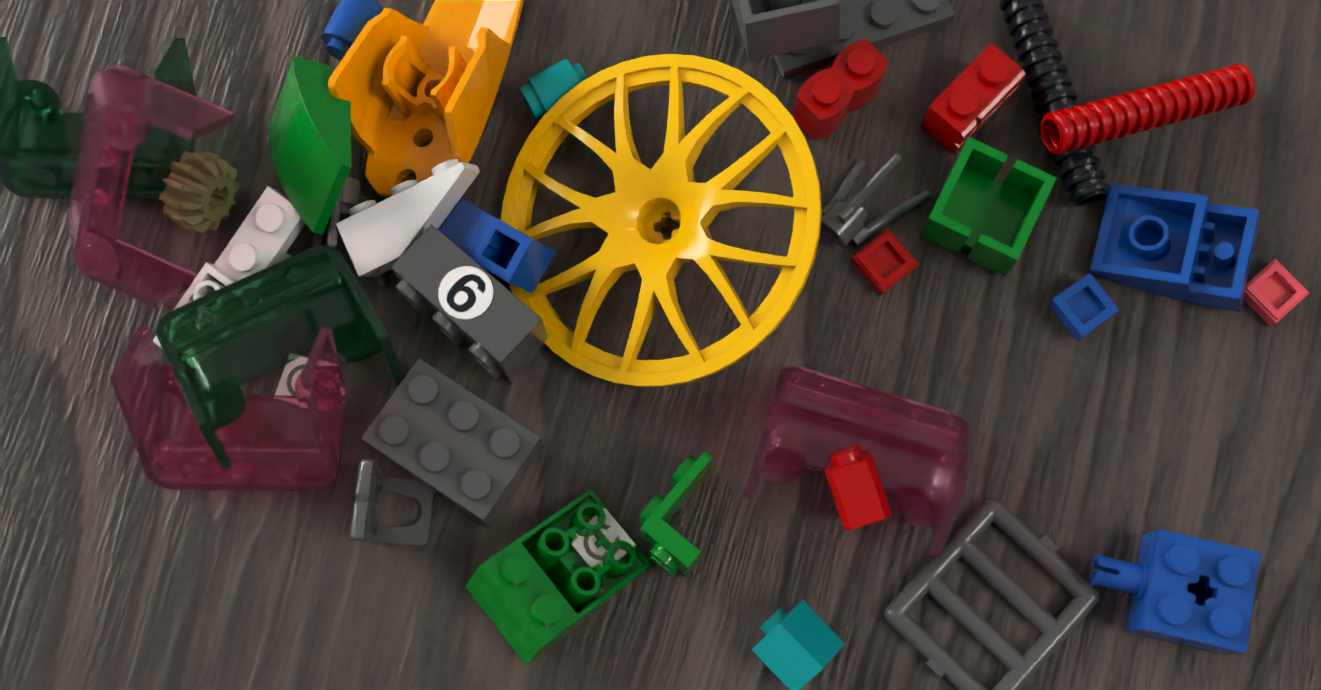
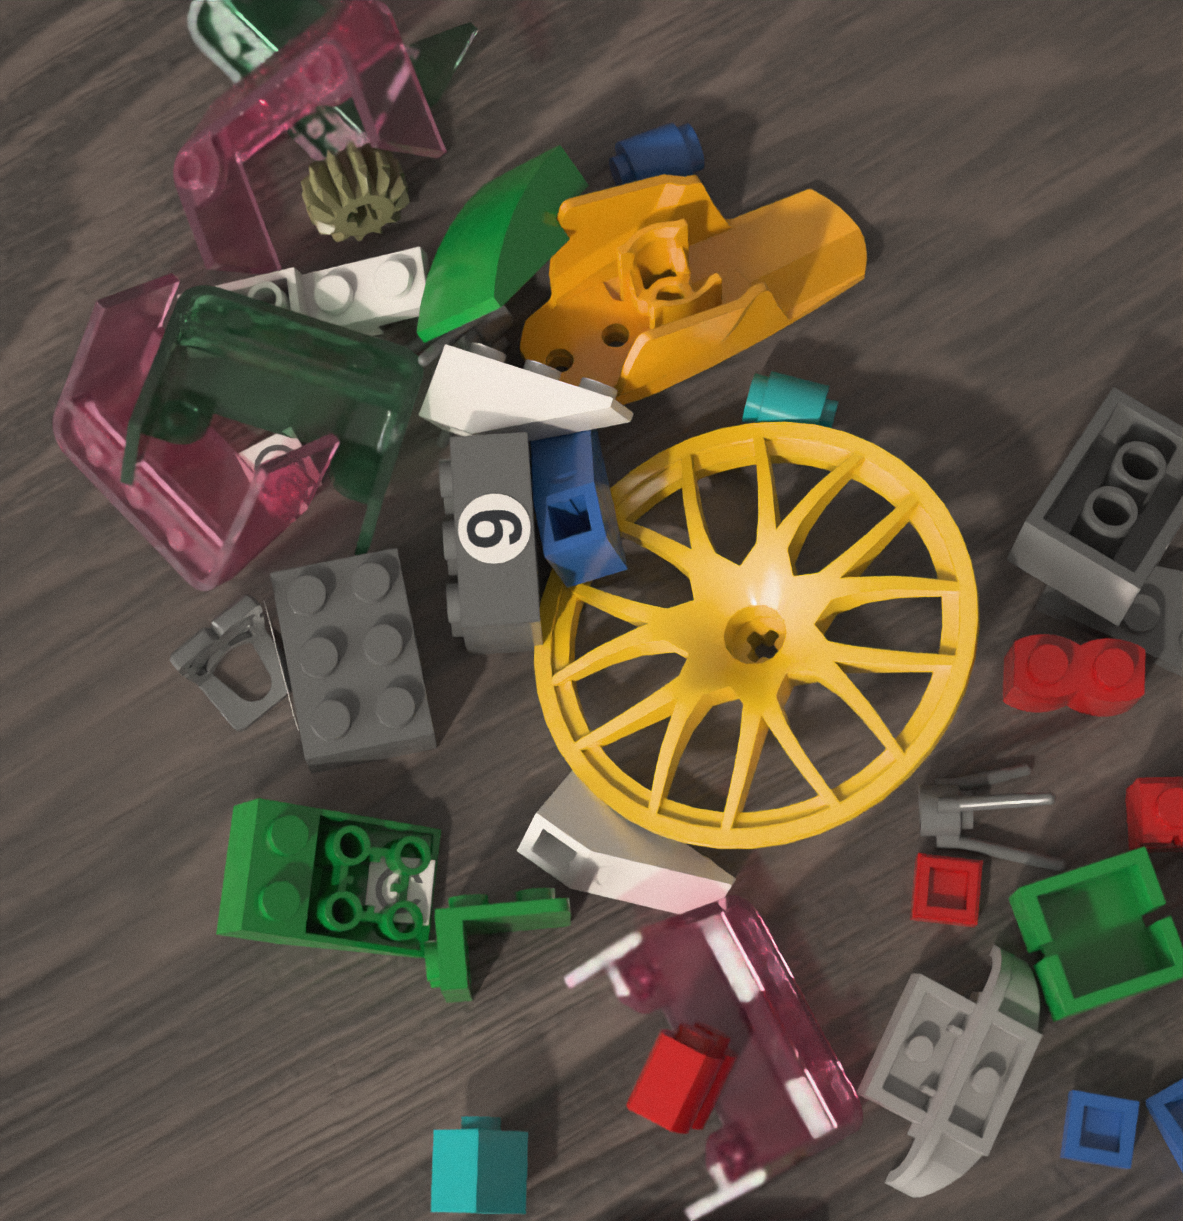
camera: 45 degrees right, 0 degrees up
none -> white sticker [264,601,299,731]
none -> white slope [517,770,736,921]
none -> light grey plate [856,944,1042,1198]

